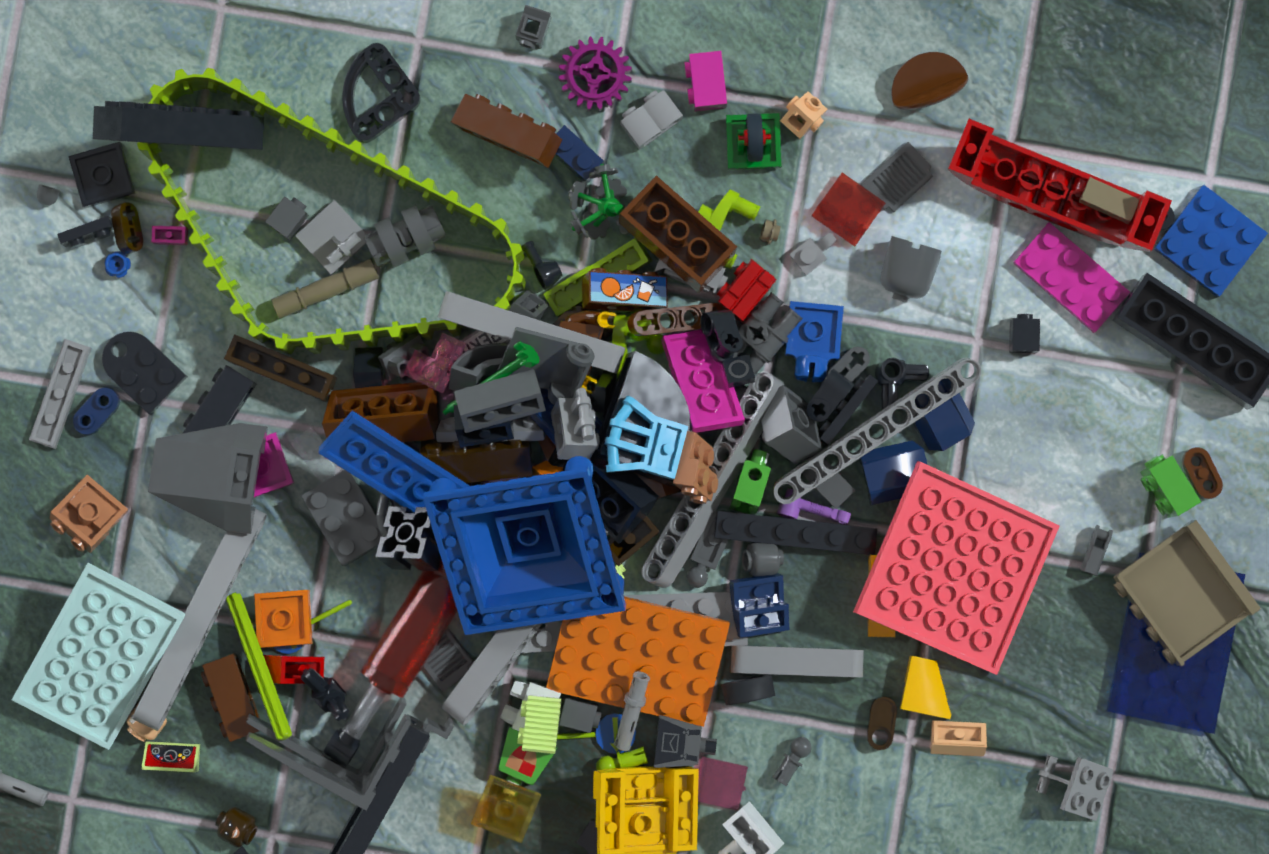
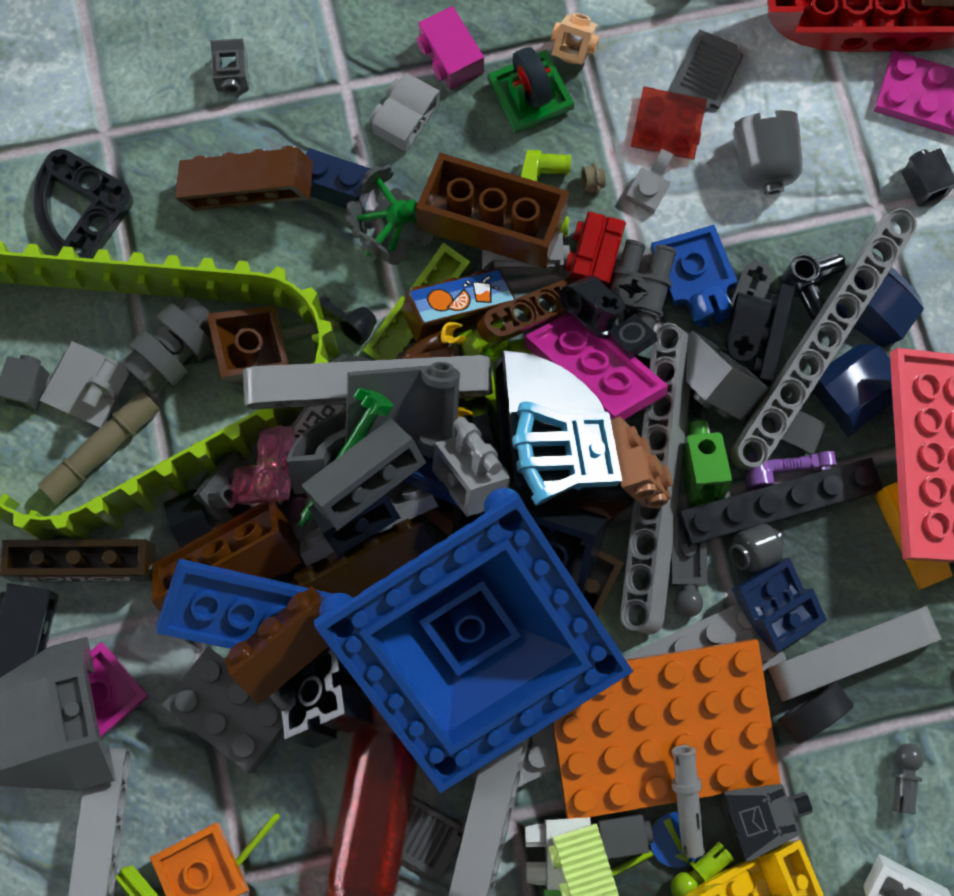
camera: 30 degrees left, 10 degrees down
magenta gear [559,36,632,111] -> none
clear pink piece [698,756,748,810] -> none
none -> reddish brown slope [206,305,289,386]
none -> reddish brown brick [224,586,329,705]

